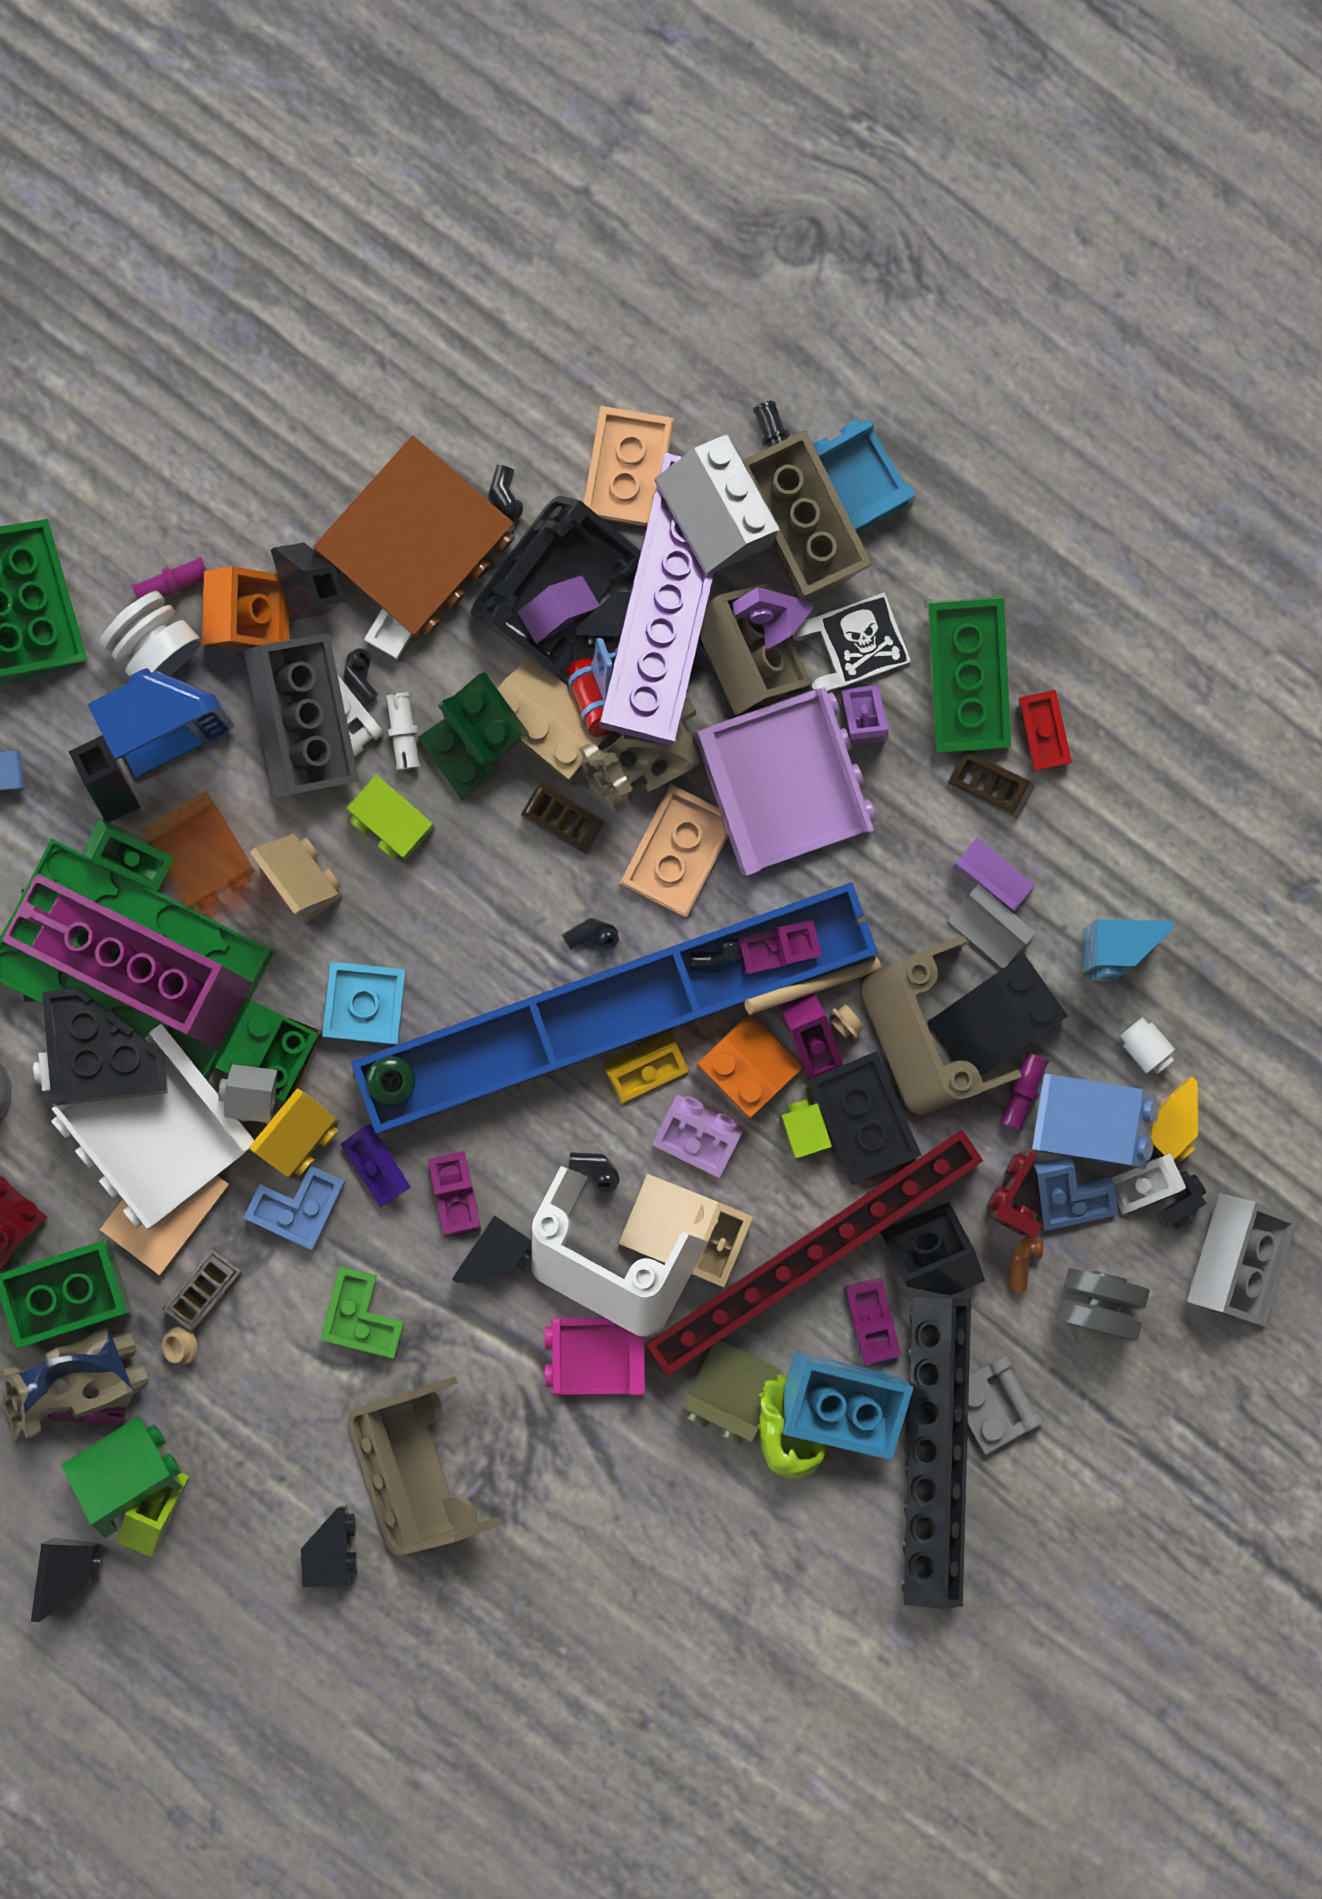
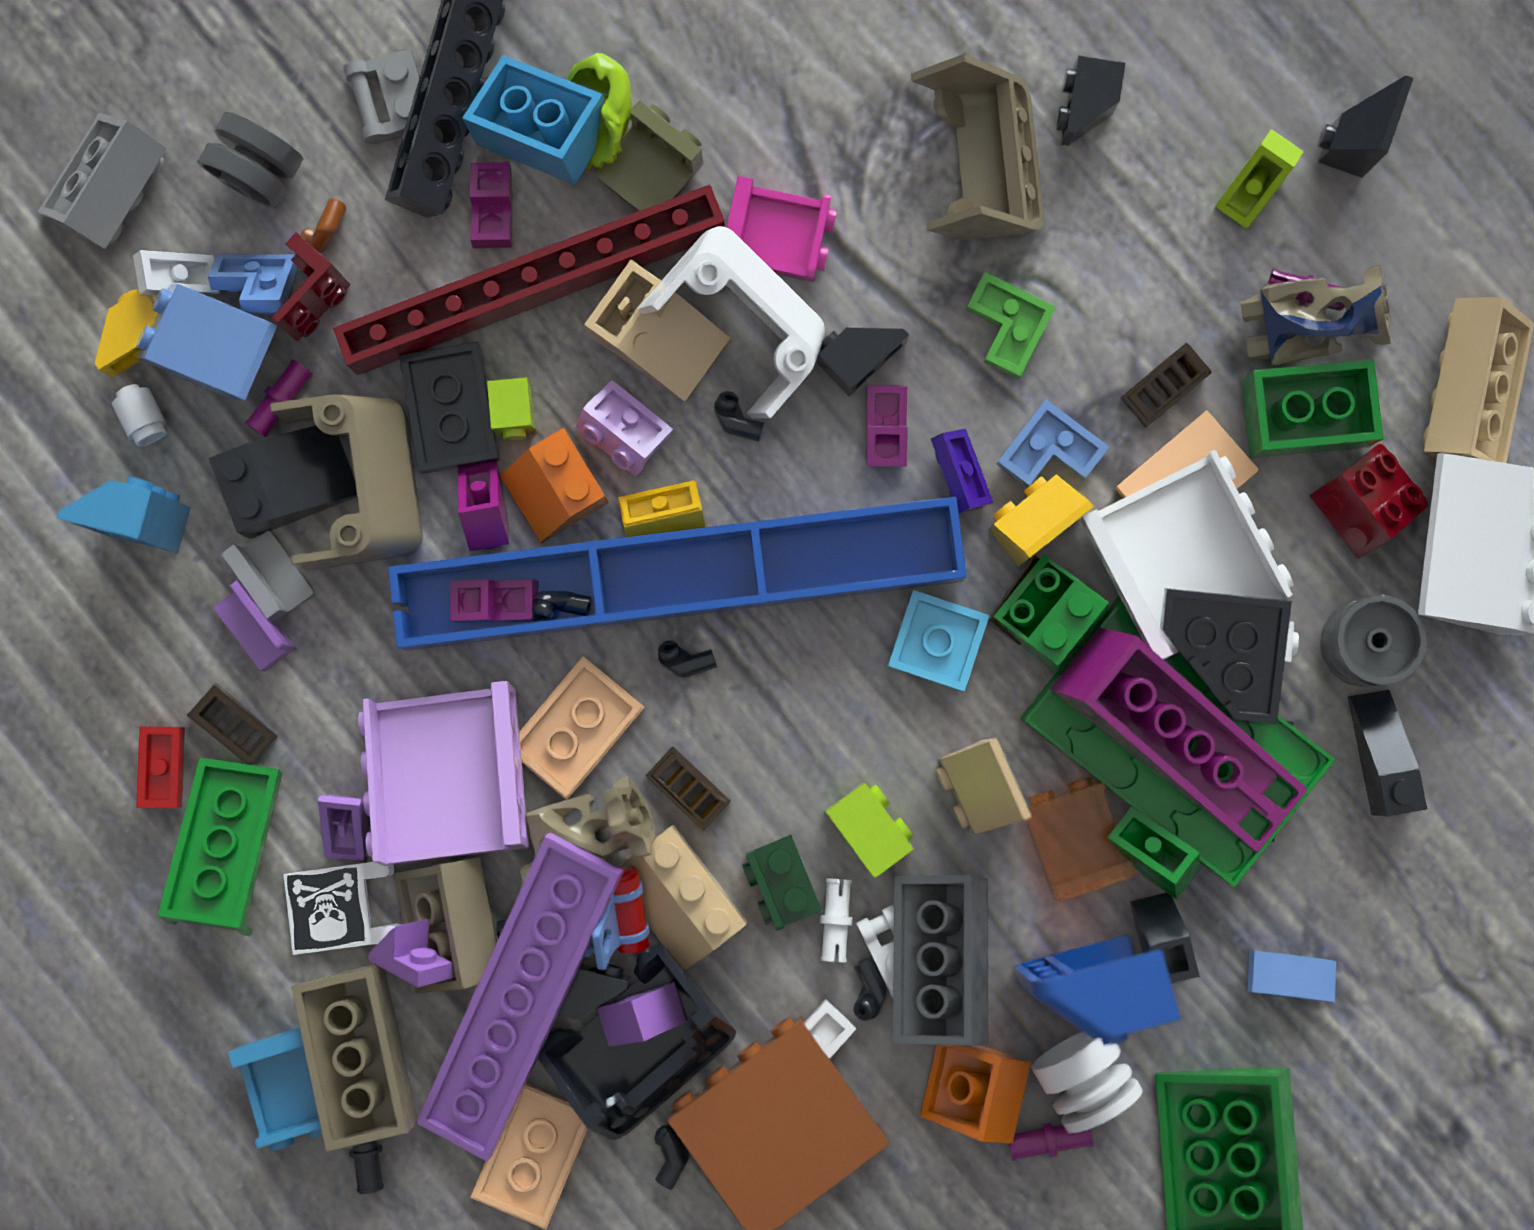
camera: 165 degrees left, 0 degrees up
green panel [61,1416,183,1538] -> none
tan plate [162,1326,197,1365] -> none
light grey brick [218,1064,277,1123] -> none
black slope [270,542,346,621] -> none
dark green head [366,1056,415,1105] -> none
dark green bracket [438,672,529,765] -> none
light grey slope [654,434,780,576] -> none
tan bar [745,957,881,1014] -> none
tan plate [830,1004,864,1040] -> none
black slope [880,1202,985,1296] -> none
black bracket [1155,1171,1207,1230] -> none

